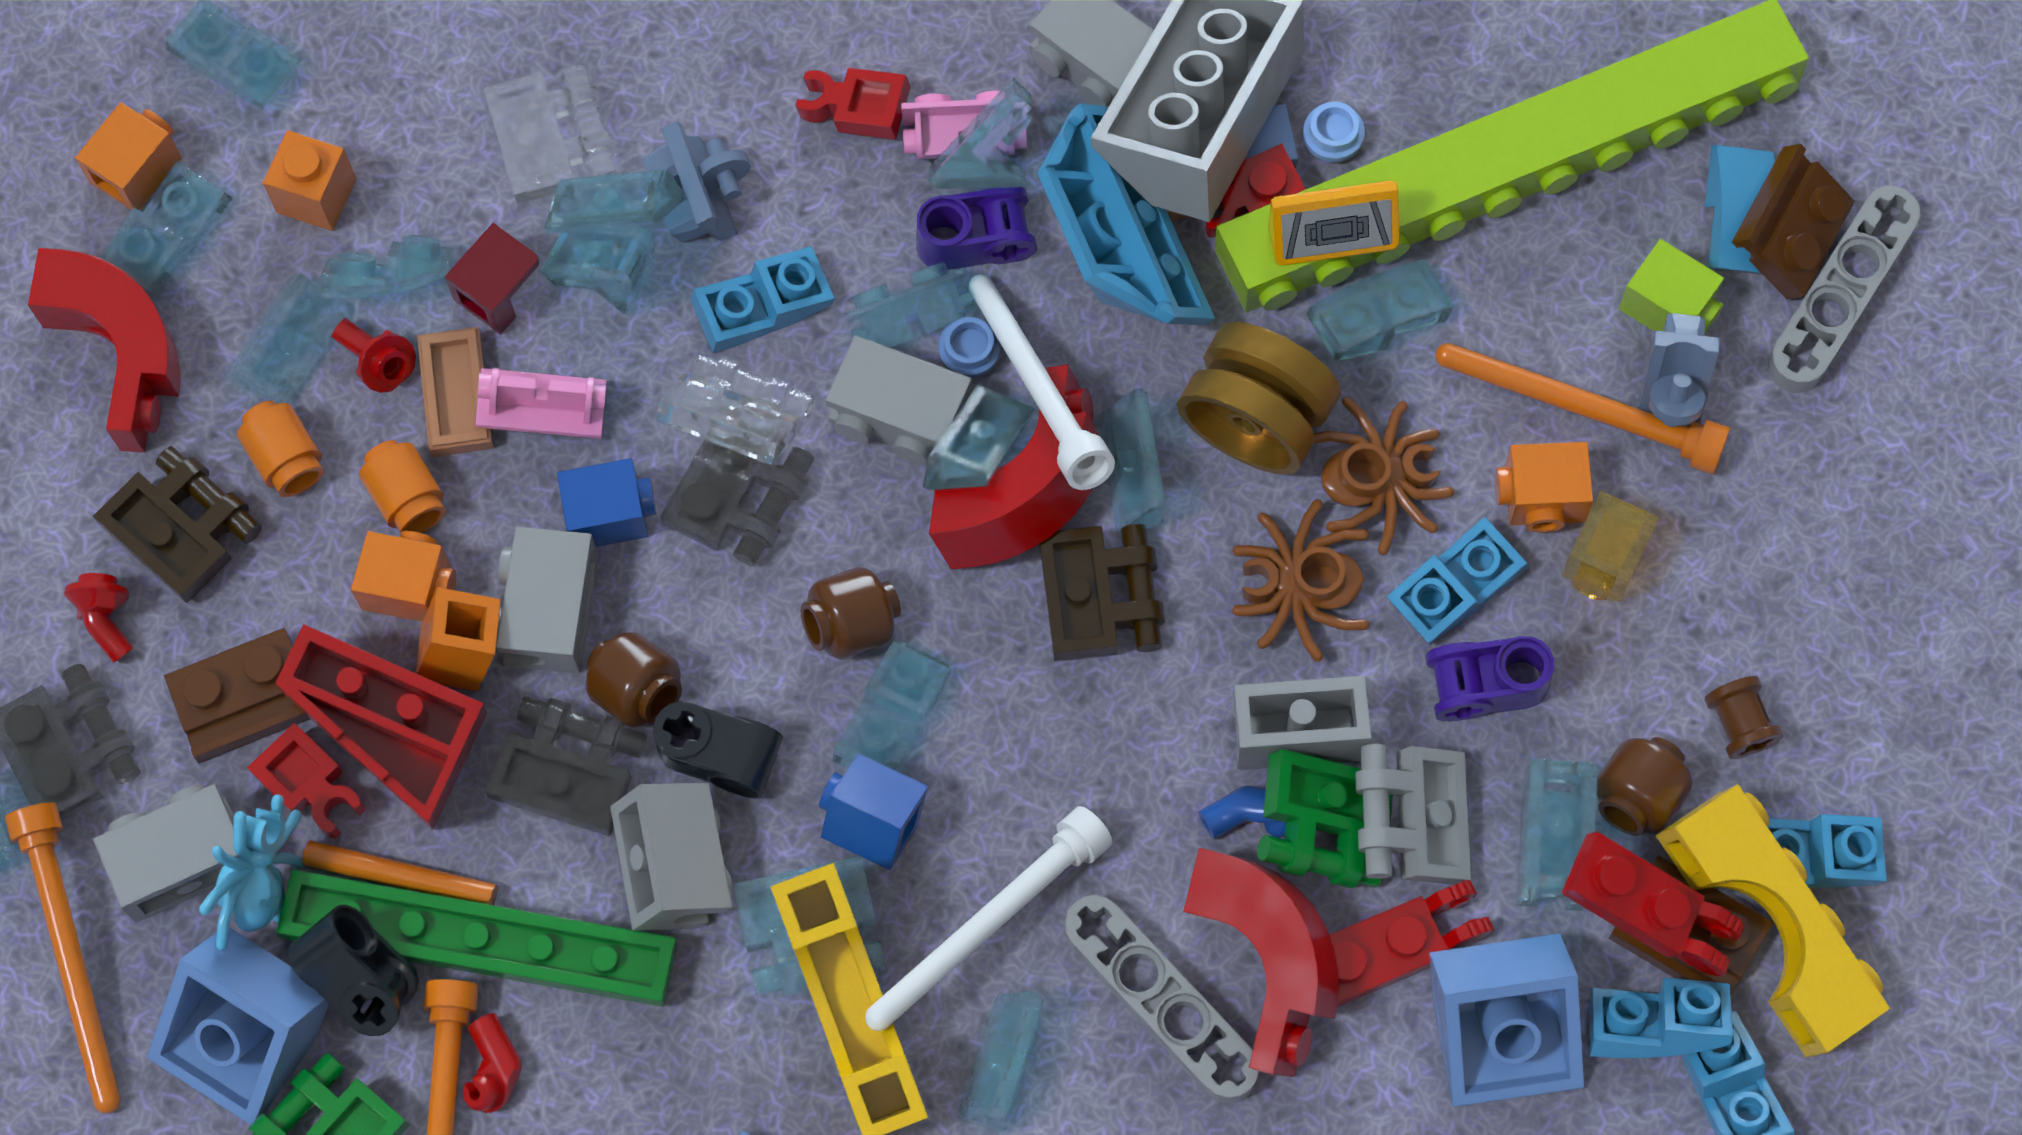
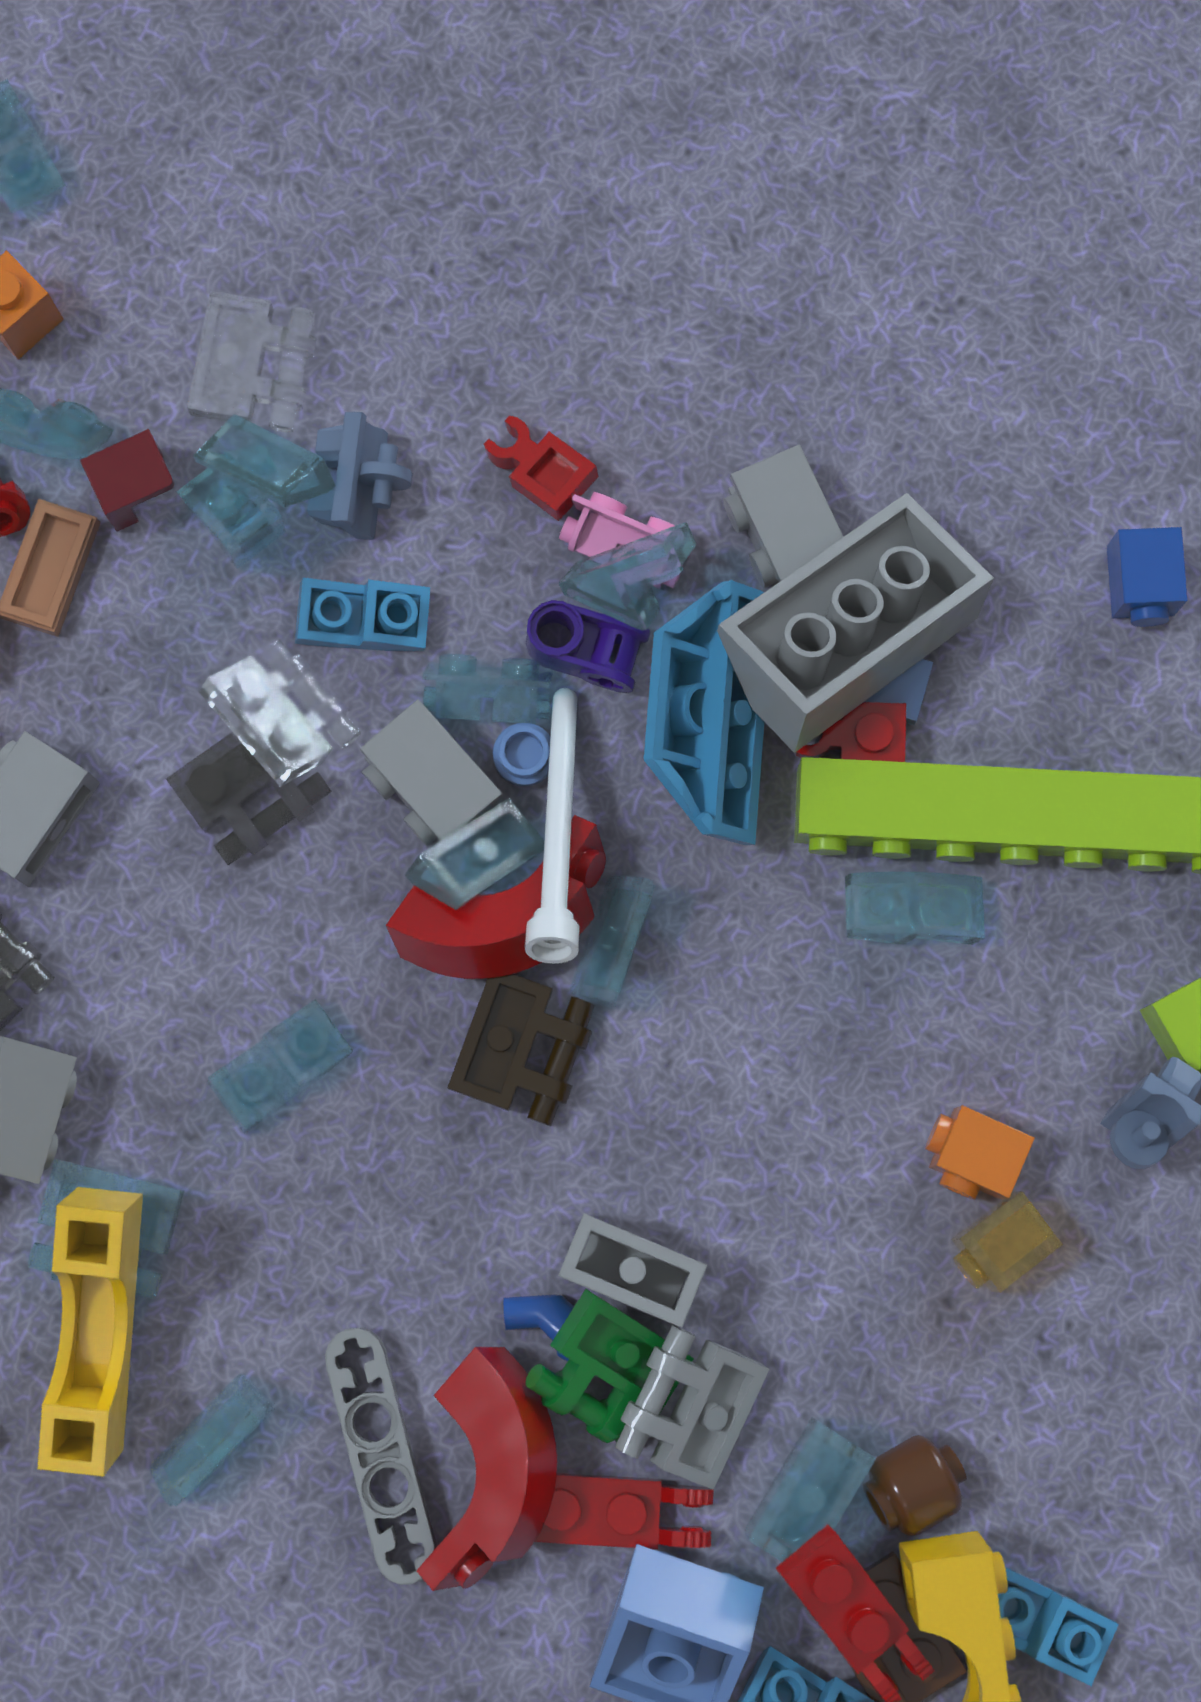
camera: 25 degrees right, 10 degrees up
bright pink hinge [475,368,606,439] -> none
blue brick [557,458,657,547] -> none
reddish brown head [585,632,682,728] -> none
black piece [653,701,783,799] -> none
reddish brown head [800,567,901,660] -> none
blue brick [819,754,928,870] -> none
white piece [865,806,1112,1031] -> none
pearl gold wheel [1176,322,1341,475] -> none
dark orange animal [1232,499,1370,662] -> none
slope [1268,180,1400,266] -> none
light blue plate [1303,102,1365,162] -> none
dark orange animal [1314,396,1454,555] -> none
dark azure slope [1387,517,1529,645] -> none
dark purple piece [1425,636,1554,722] -> none
orange piece [1435,343,1731,475] -> none
reddish brown bush [1704,676,1784,759] -> none

